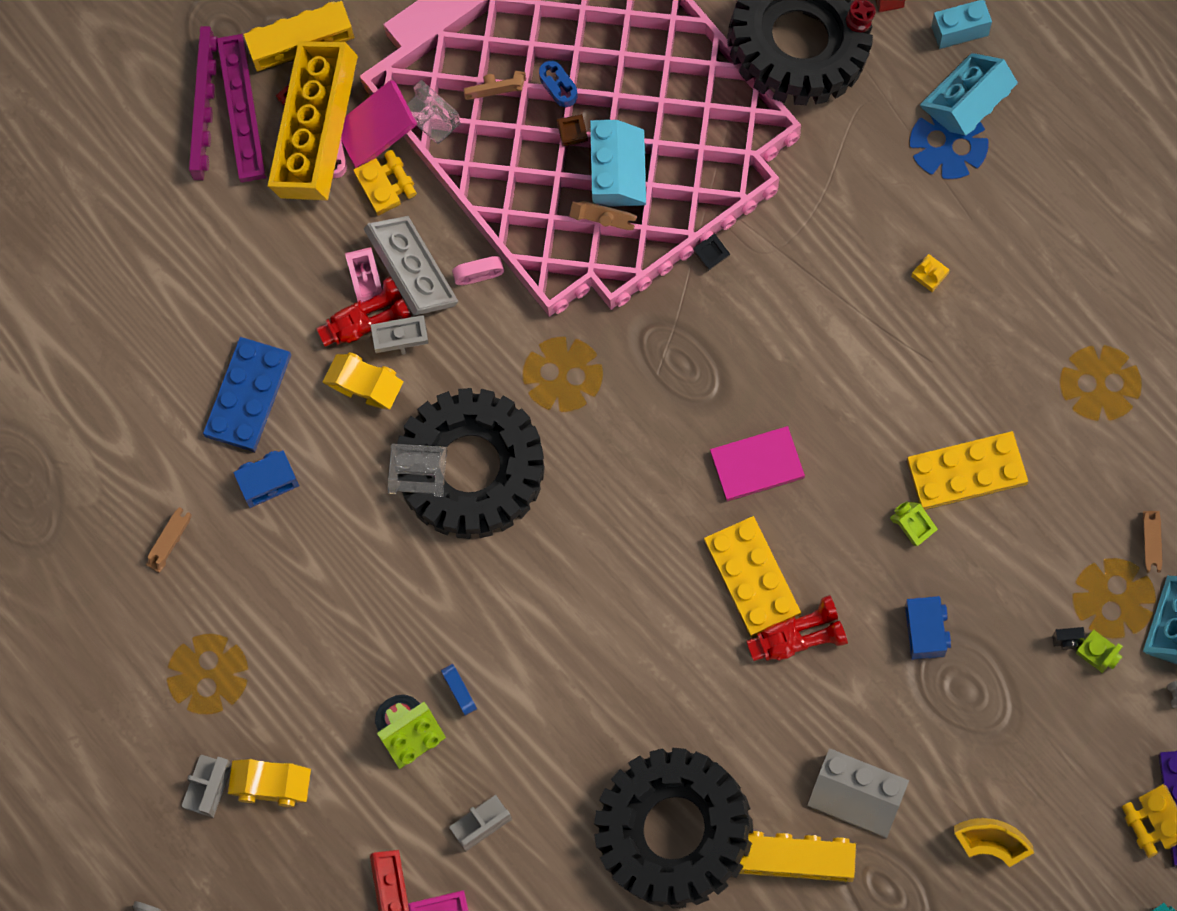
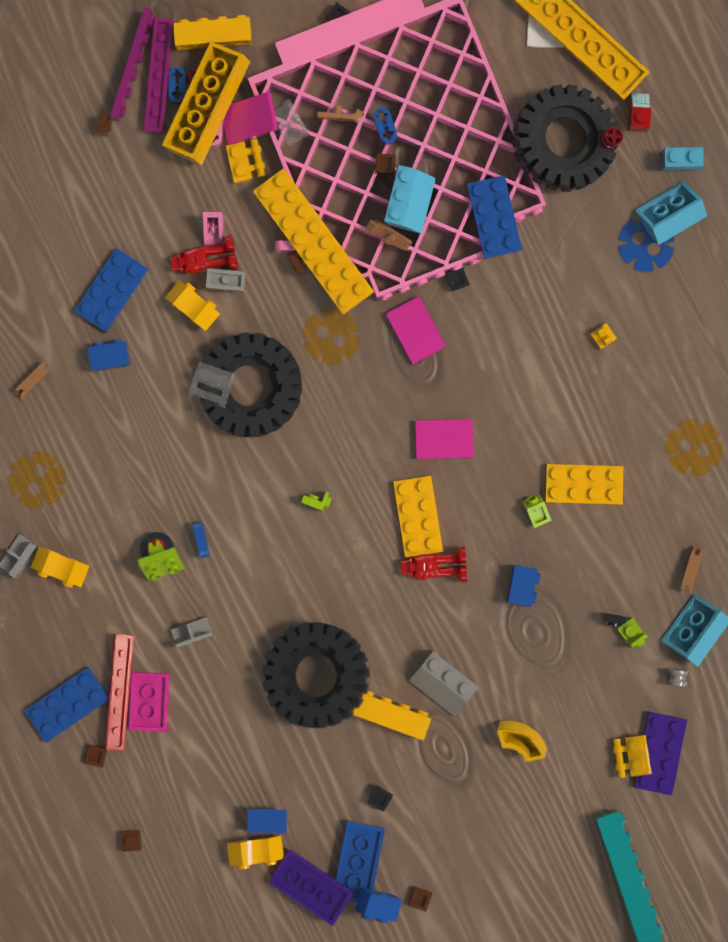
camera: 10 degrees right, 15 degrees up
light grey tile [364,216,459,316] -> none
clear yellow piece [1073,558,1156,638] -> none
none -> reddish brown plate [97,113,112,137]
none -> blue beam [169,67,187,105]
none -> yellow plate [253,168,374,315]
none -> reddish brown plate [289,253,307,276]
none -> lime bracket [301,492,332,511]
none -> dark pink tile [386,296,446,365]
none -> blue plate [467,175,522,259]

